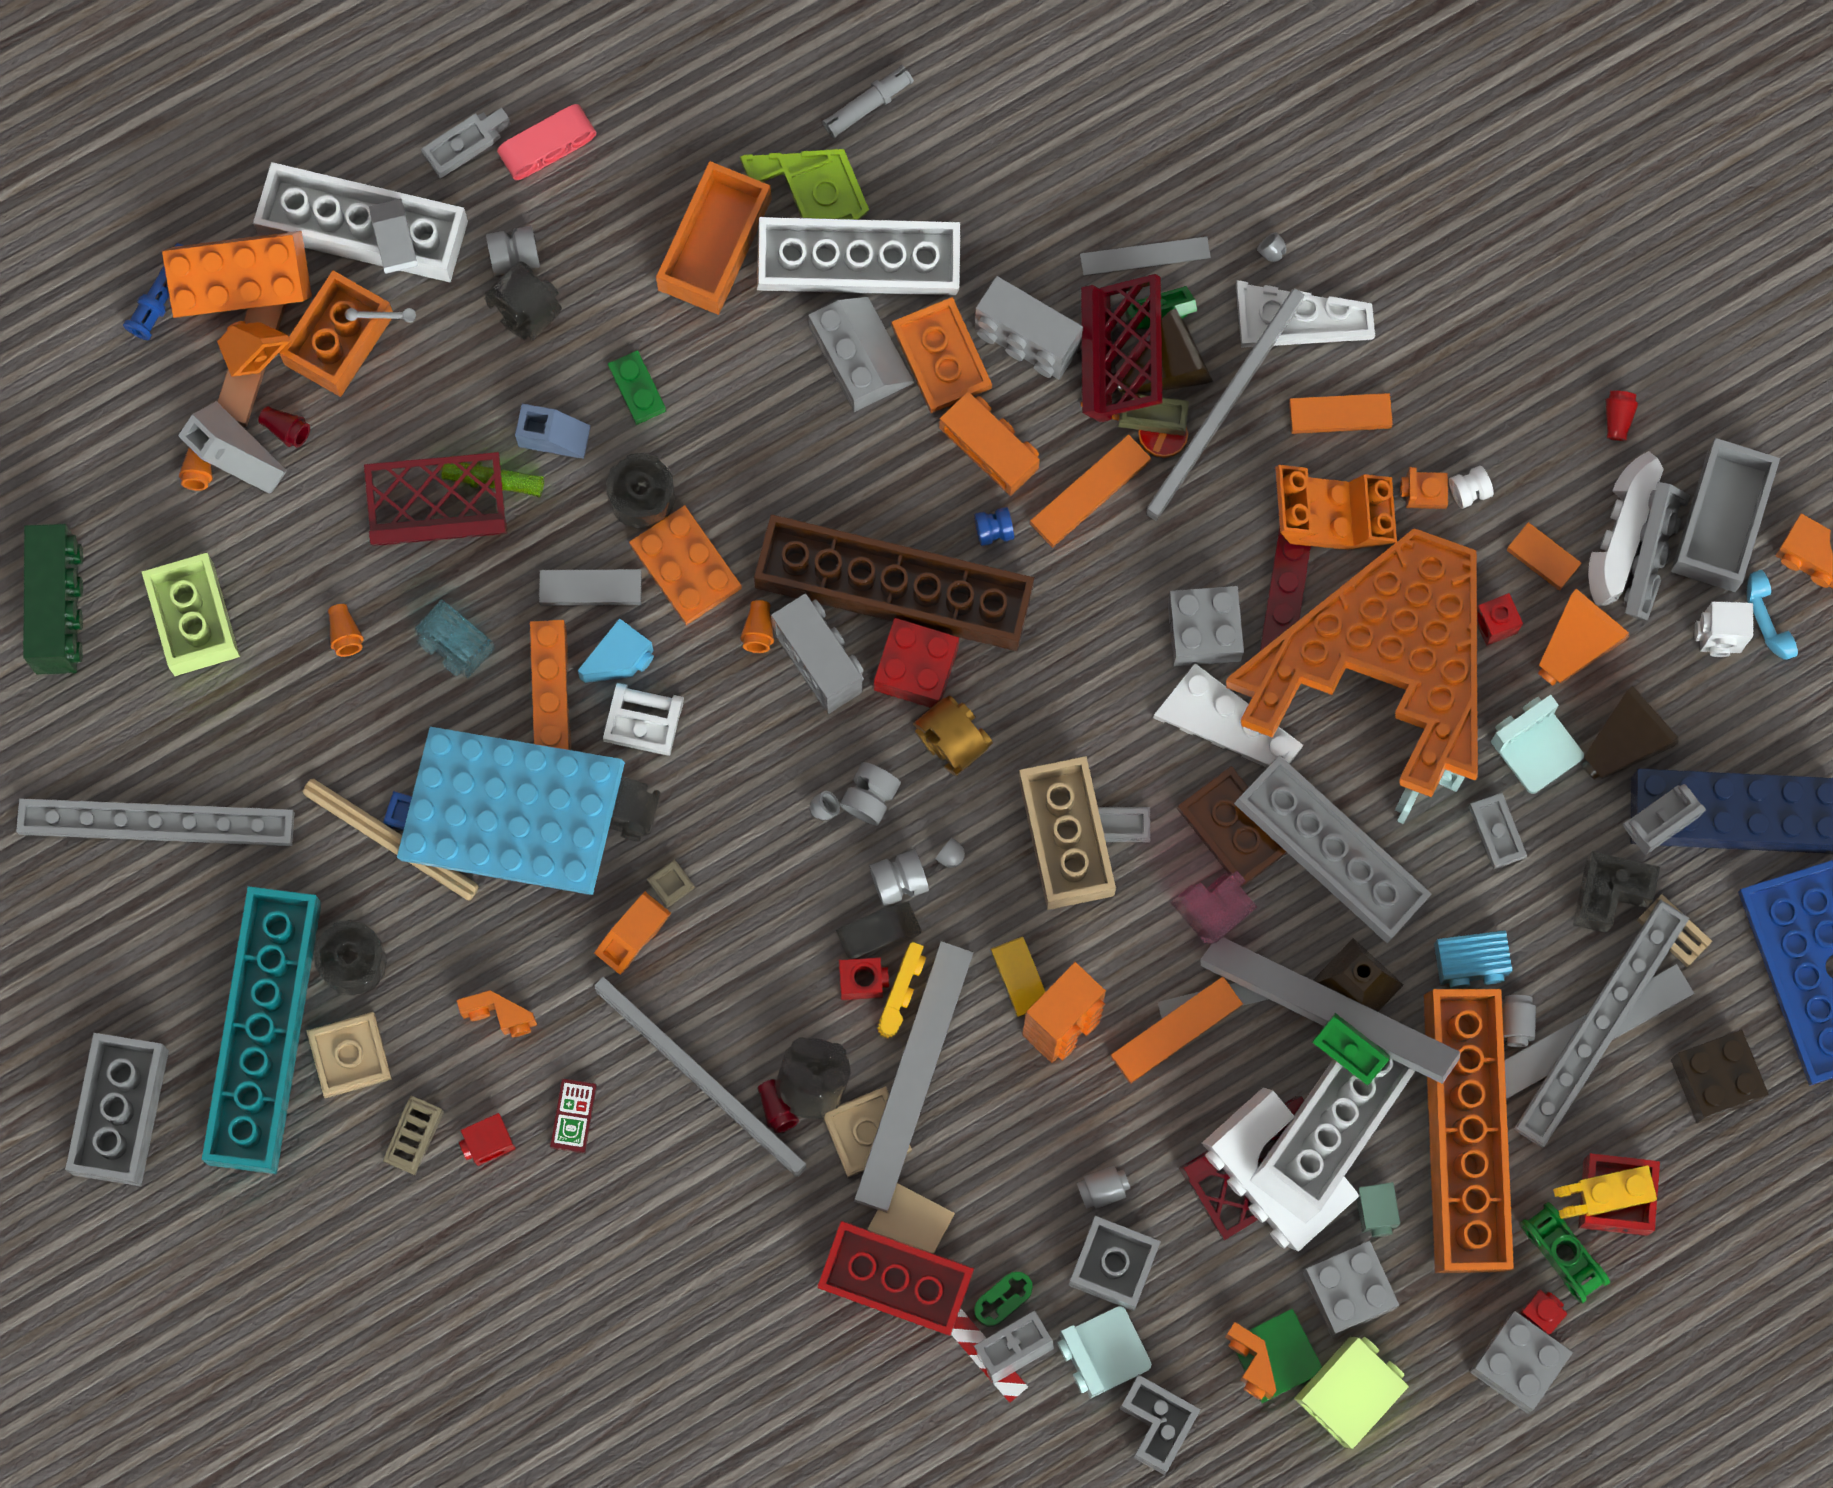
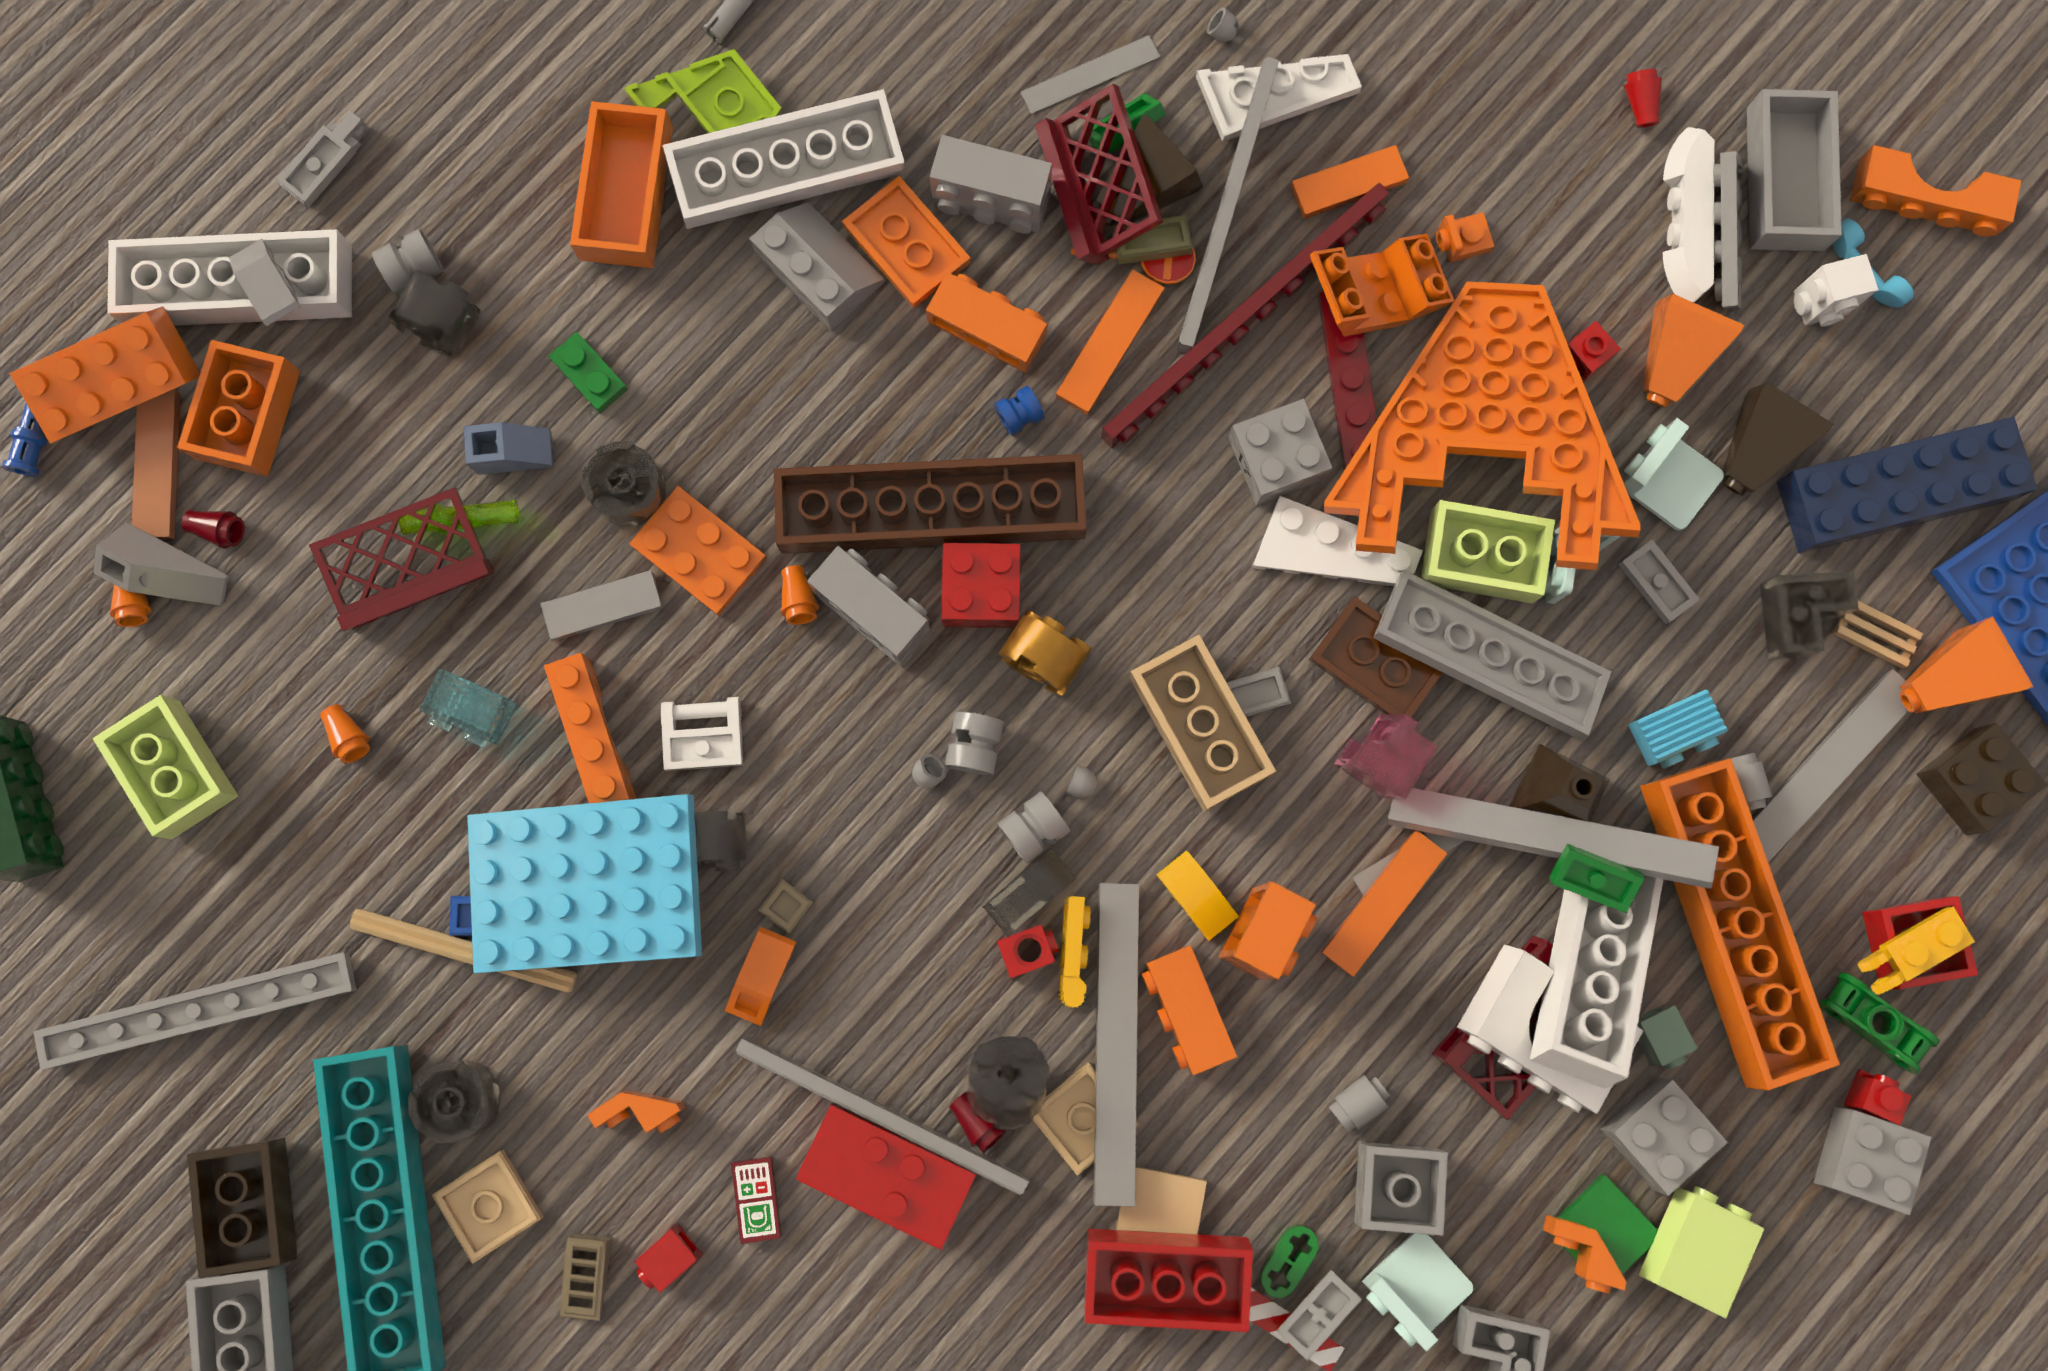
camera: 15 degrees left, 5 degrees up
orange slope [217,321,290,377] -> none
light grey hinge [345,308,416,323] -> none
coral beam [497,104,597,180] -> none
medium azure slope [578,619,654,683] -> none
white wheel [1449,466,1494,509] -> none
orange tile [1507,522,1582,591] -> none
light grey tile [1513,899,1690,1148] -> none
light grey hinge [1622,784,1706,855] -> none
none -> dark brown brick [187,1138,298,1278]
none -> red brick [795,1103,976,1250]
none -> dark red plate [1101,182,1390,448]
none -> orange brick [1142,945,1237,1075]
none -> yellowish green brick [1421,500,1555,604]
none -> orange slope [1899,616,2033,714]

